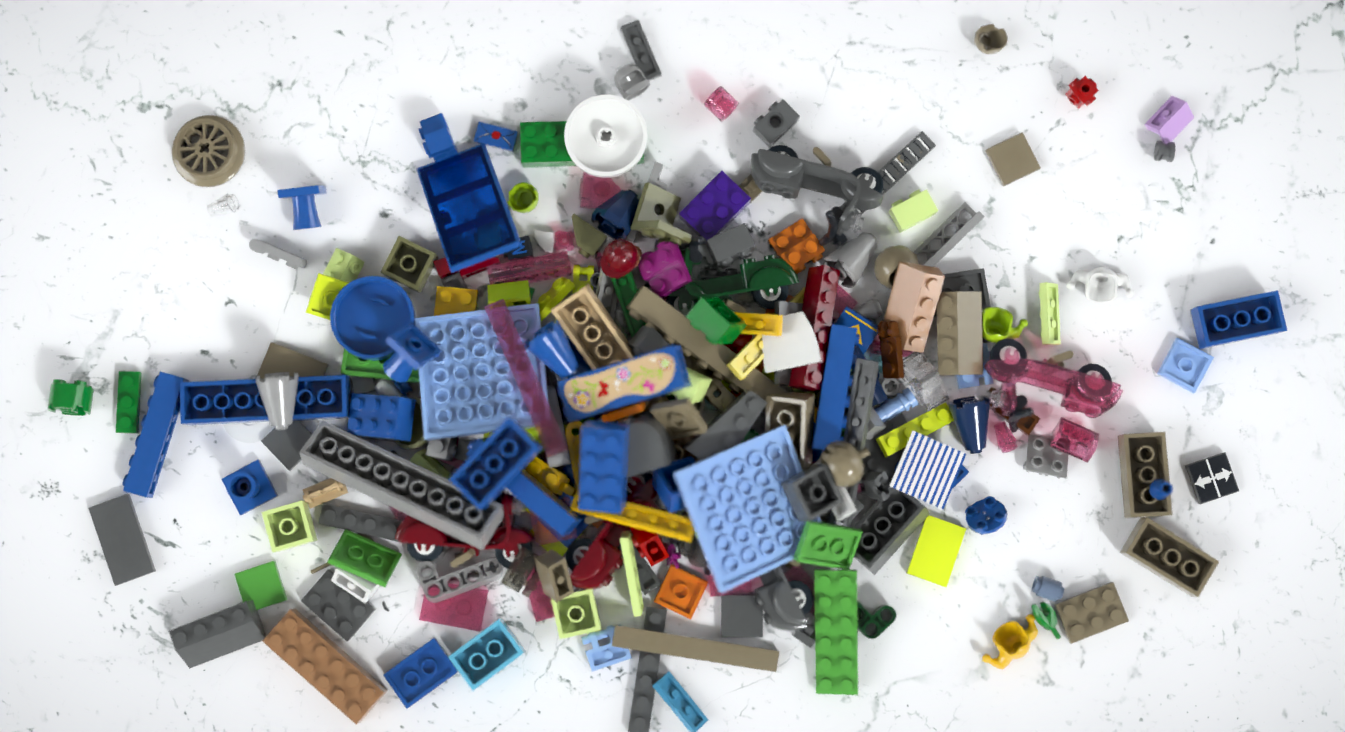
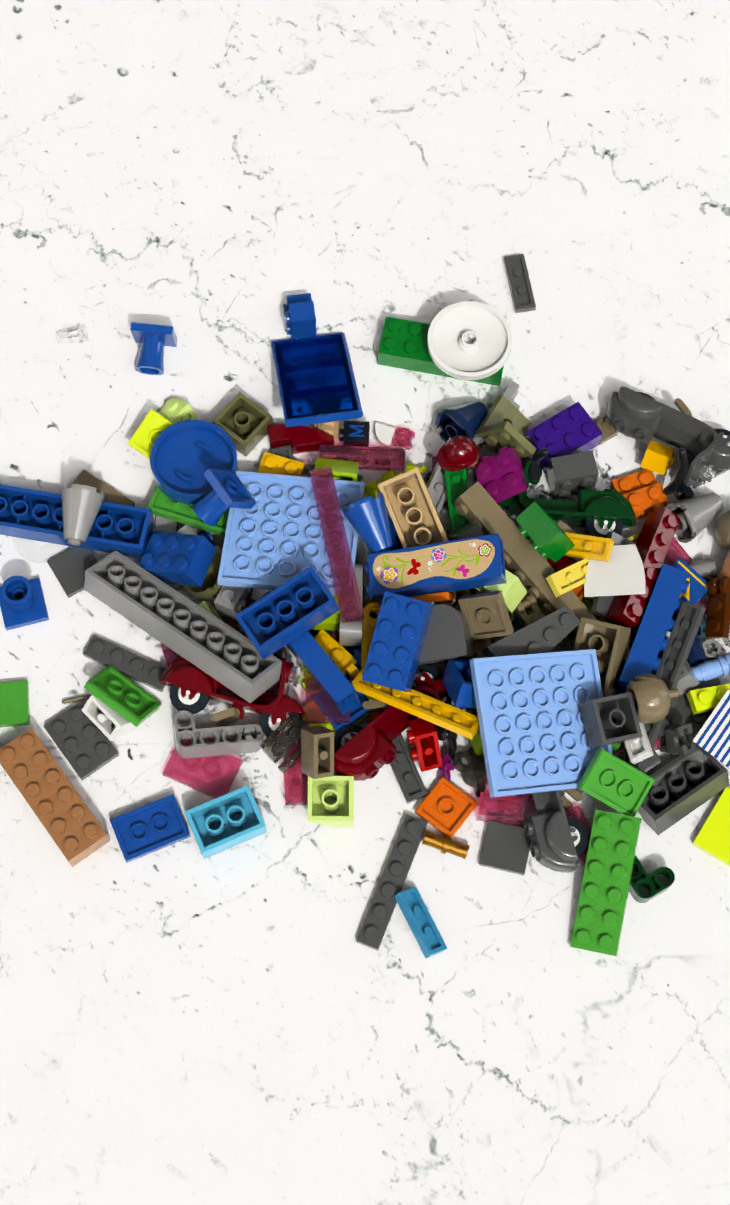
camera: 10 degrees right, 15 degrees down
dark tan piece [172,115,245,187] -> none
light grey hinge [248,239,308,269] -> none
yellowish green brick [262,501,318,552] -> none
tan hinge [303,478,348,509] -> none
blue tile [474,122,518,152] -> none
lime hair [507,182,539,213] -> none
olive slope [571,214,608,259] -> none
clear pink plate [579,171,621,209] -> none
light blue plate [581,624,632,671] -> none
dark tan tile [611,625,780,672] -> none
light grey helmet [614,64,650,101] -> none
yellowish green tile [620,530,644,617] -> none
clear pink piece [704,86,739,122] -> none
dark grey brick [753,99,800,148] -> none
dark grey tile [792,623,815,648] -> none
none -> pearl gold pin [422,830,470,859]
none -> yellow brick [640,440,676,475]

